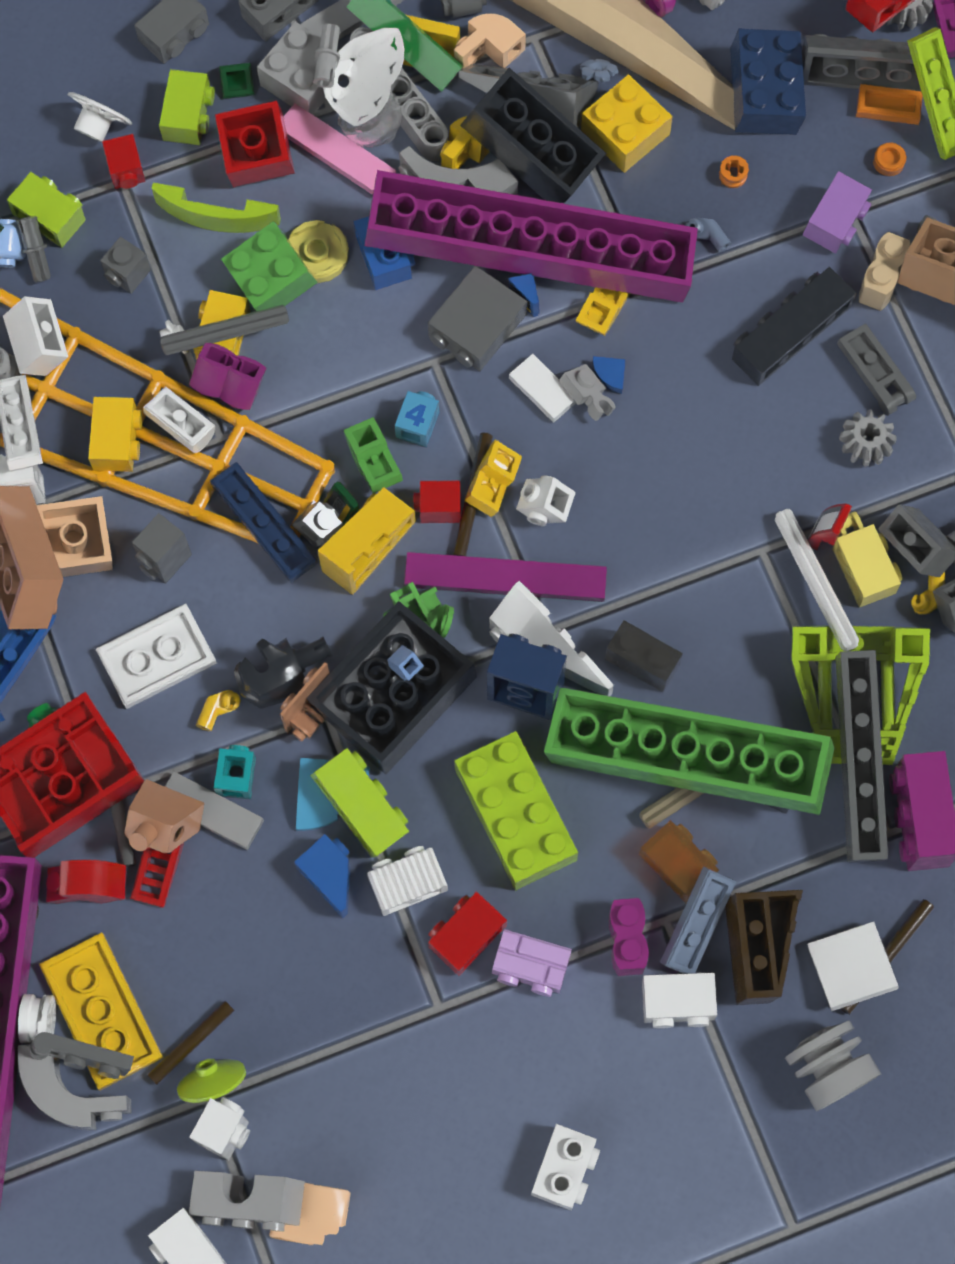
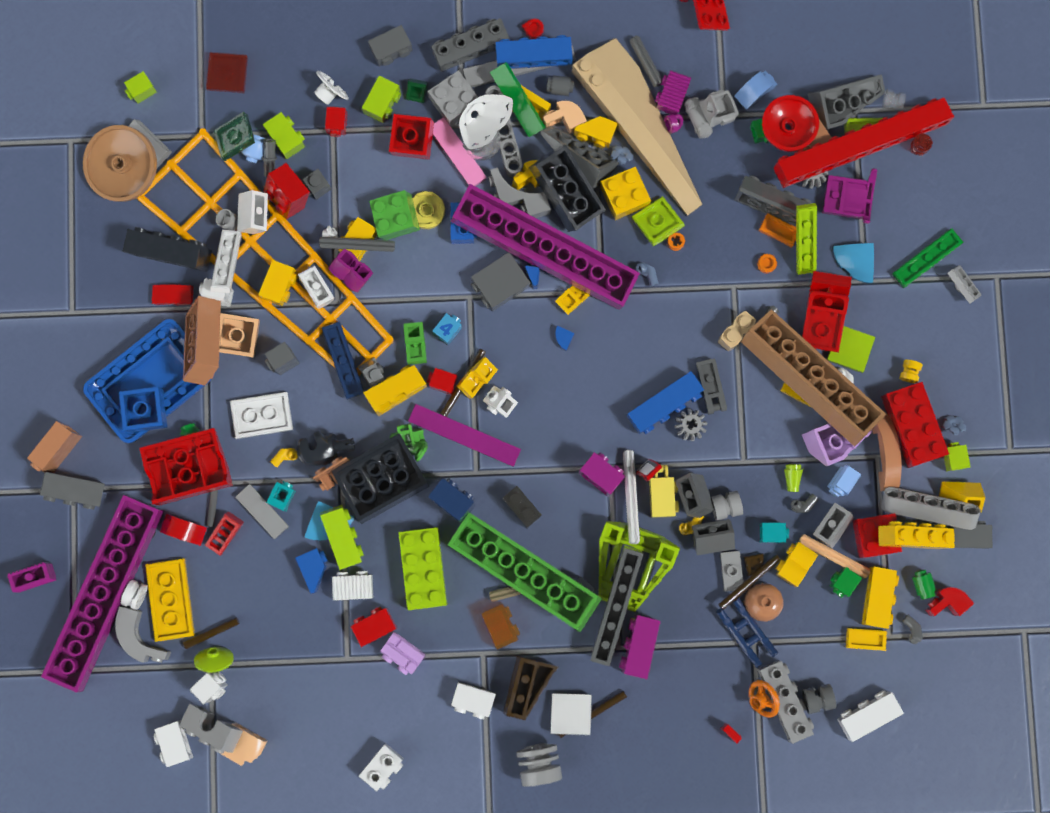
camera: 15 degrees right, 10 degrees up
dark grey plate [29,1032,134,1079] -> none
nougat torso [124,779,205,853] -> none
lime slope [152,182,281,233] -> none
light grey axle [313,23,340,88] -> none
slope [323,481,360,528] -> none
medium blue piece [387,645,424,681] -> none
white wedge [489,581,614,696] -> none
white tile [509,354,576,423] -> none
light grey plate [559,364,616,421] -> none
magenta brick [609,898,649,976] -> none
sand blue tile [660,866,737,974] -> none
dark blue brick [730,28,806,135] -> none
black brick [732,266,857,386] -> none
medium lavender brick [803,171,872,254] -> none
none -> red brick [264,163,310,220]
none -> yellow slope [574,116,618,149]
none -> magenta brick [579,452,625,497]
none -> blue brick [626,371,704,435]
none -> lime tile [632,196,685,247]

